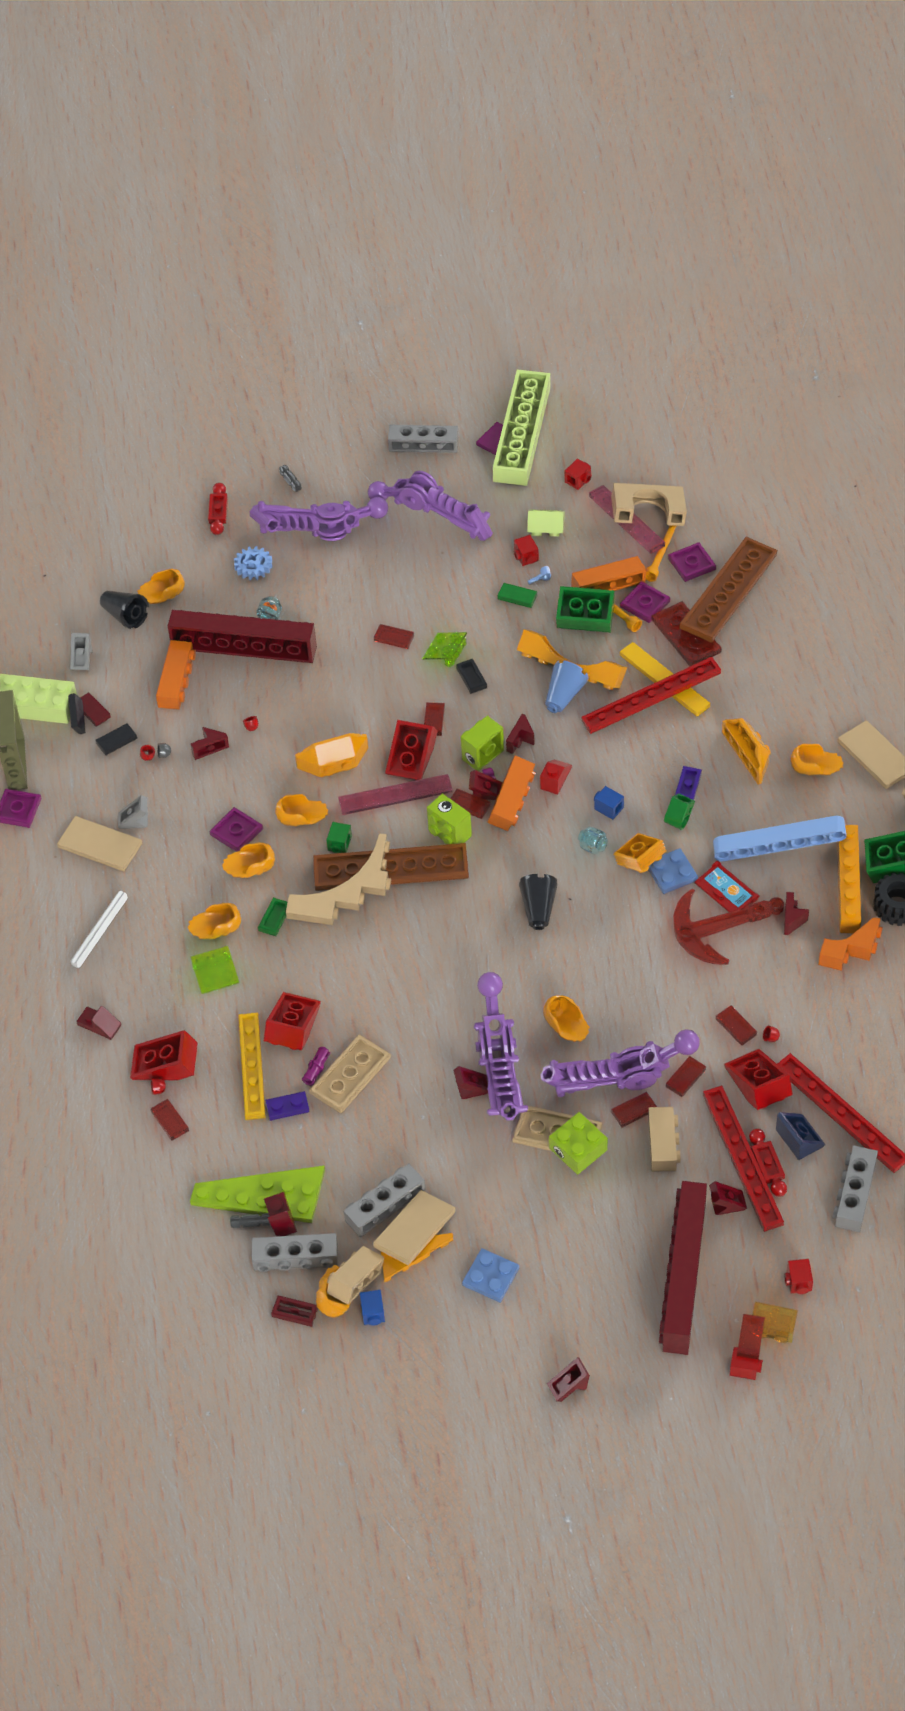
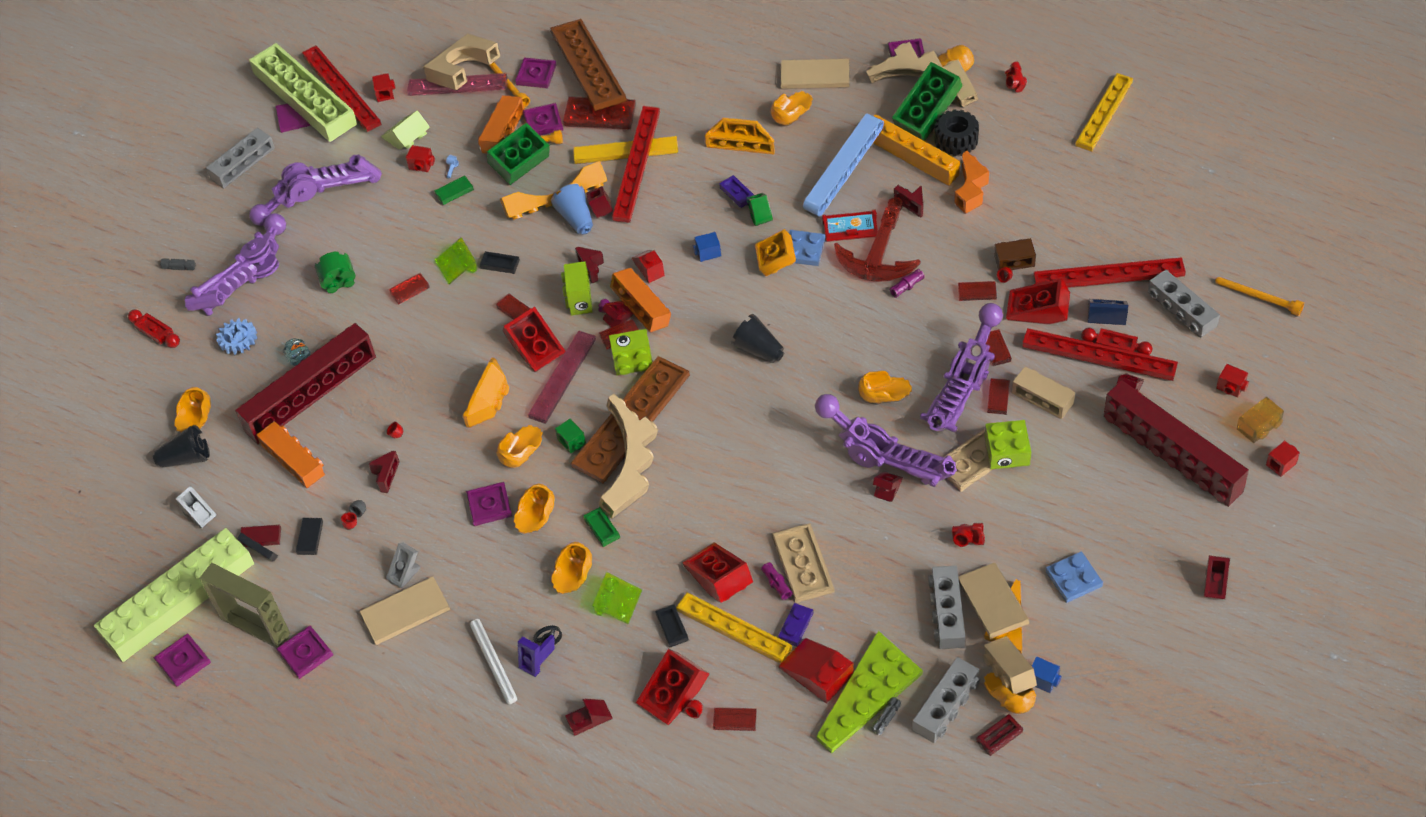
camera: 50 degrees left, 0 degrees up
dark red slope [264,1192,297,1237] -> none
clear light blue head [578,826,608,854] -> none
clear red tile [737,1314,765,1359] -> none
none -> red plate [302,45,382,132]
none -> green brick [315,251,356,293]
none -> dark purple piece [518,625,562,677]
none -> dark red brick [586,186,613,218]
none -> black tile [655,604,689,648]
none -> red slope [779,638,854,704]
none -> magenta pin [889,269,925,298]
none -> red plate [952,523,985,547]
none -> reddish brown brick [994,238,1036,270]

